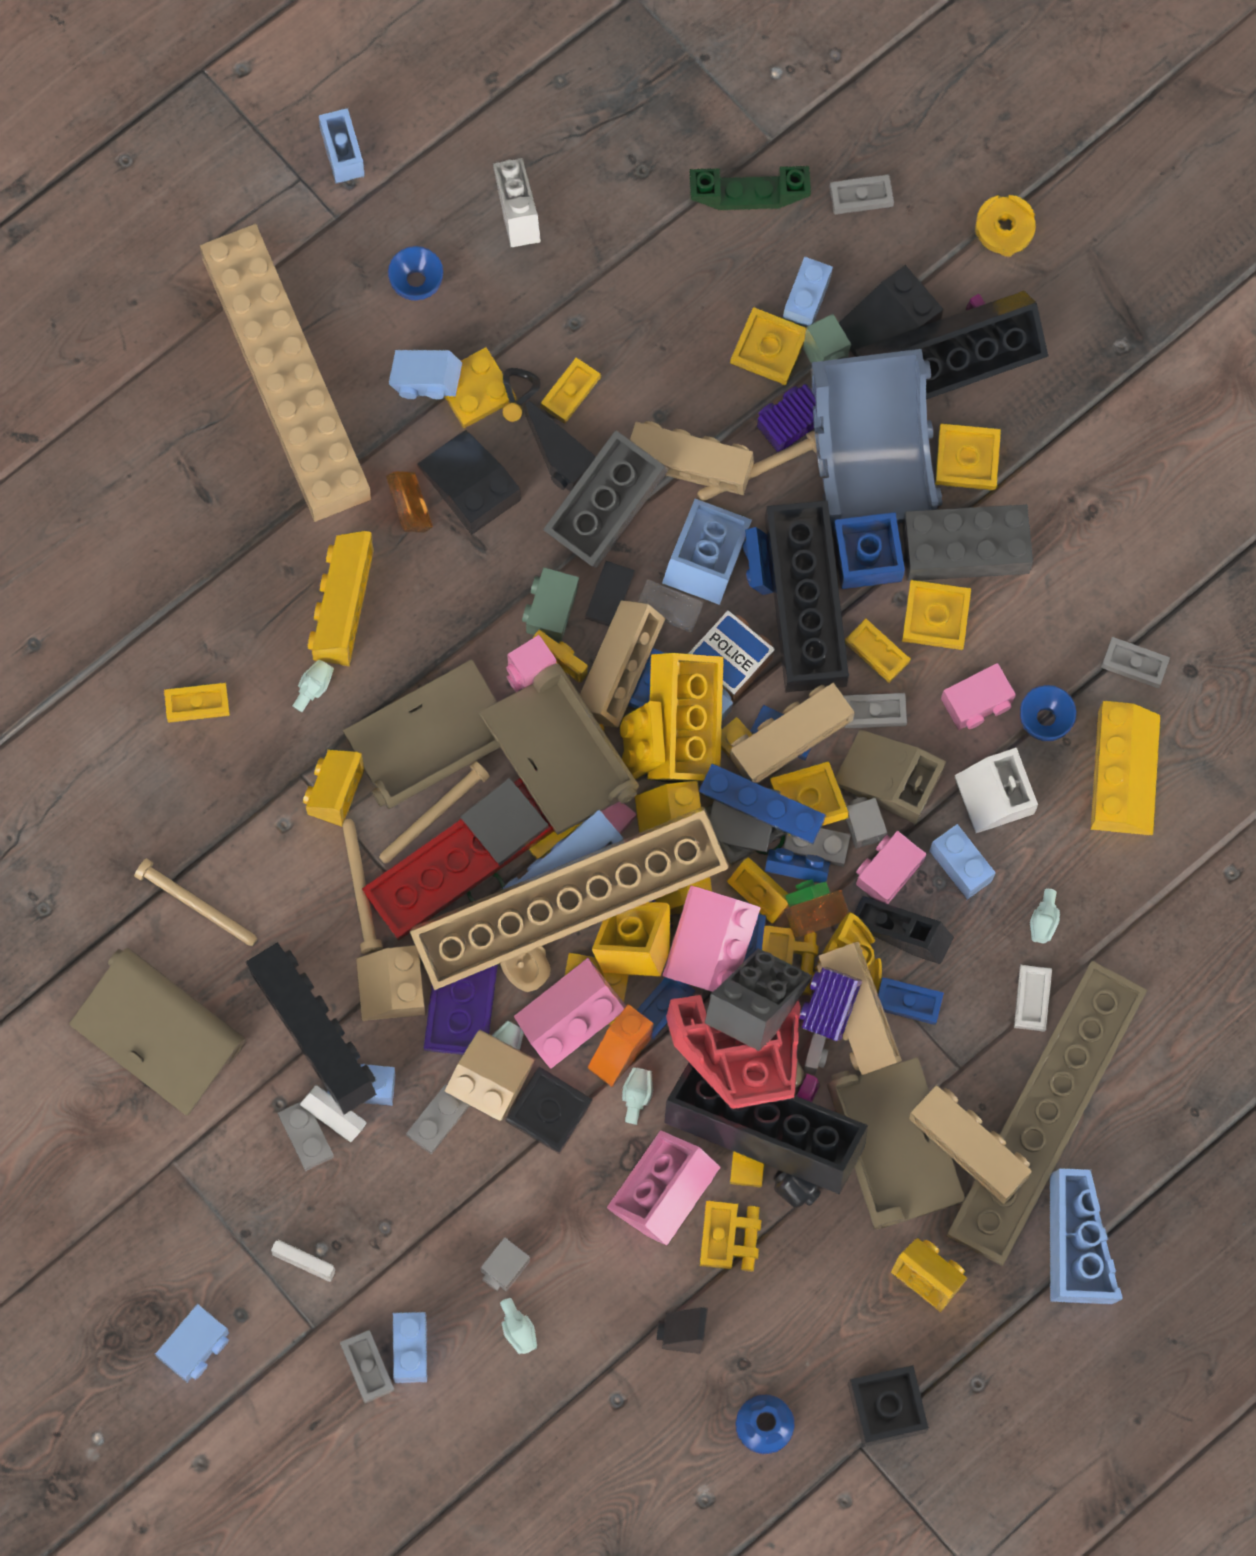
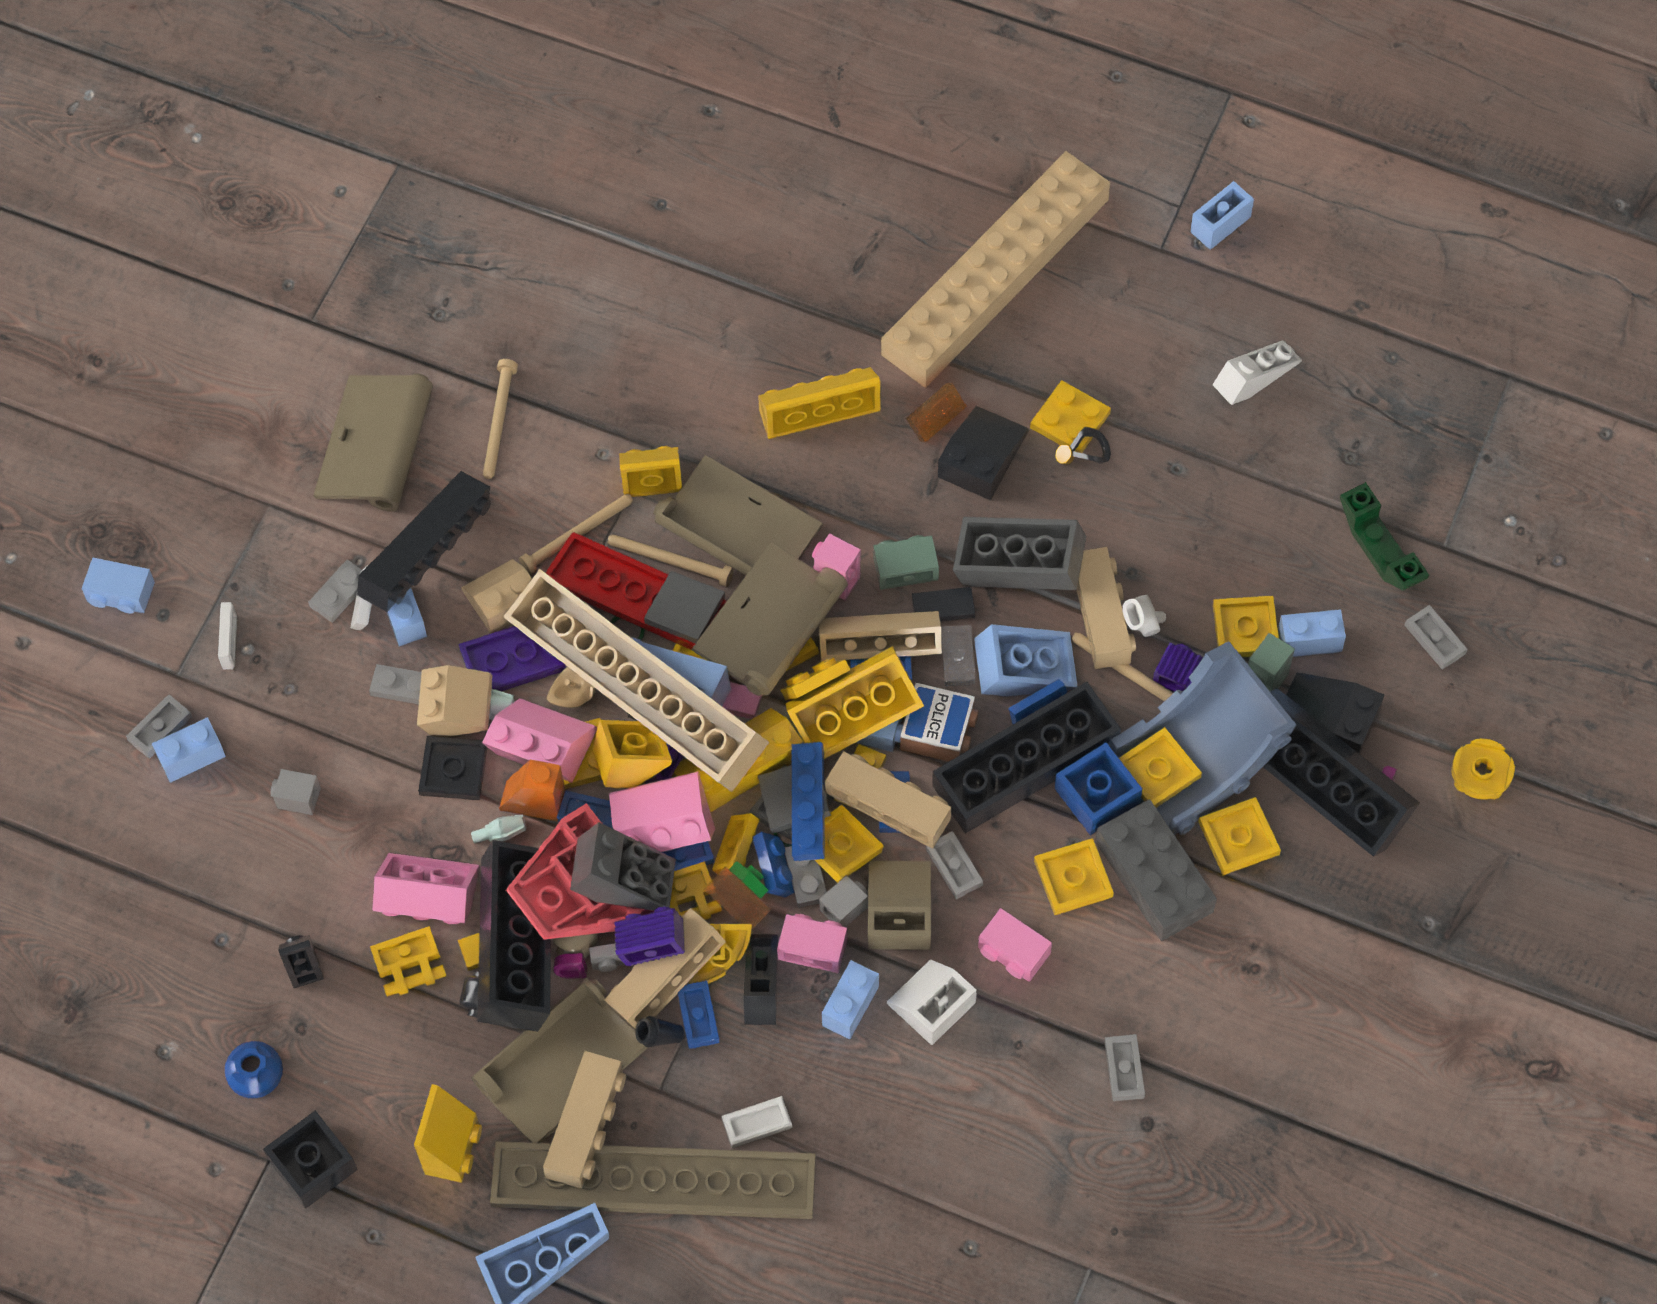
camera: 70 degrees right, 10 degrees down
yellow plate [164,683,230,723] -> none
light aqua piece [292,660,334,712] -> none
blue piece [388,246,443,301] -> none
light blue brick [389,350,462,399] -> none
light aqua piece [500,1298,537,1354] -> none
black slope [525,401,596,492] -> none
yellow plate [532,630,588,682] -> none
yellow plate [540,357,601,424] -> none
yellow plate [845,618,911,683] -> none
blue piece [1020,685,1076,741] -> none
light aqua piece [1030,889,1060,943] -> none
yellow slope [1091,701,1160,835] -> none
none -> black cone [635,1016,684,1047]
none -> yellow plate [1119,727,1202,808]
none -> white piece [1123,595,1166,637]

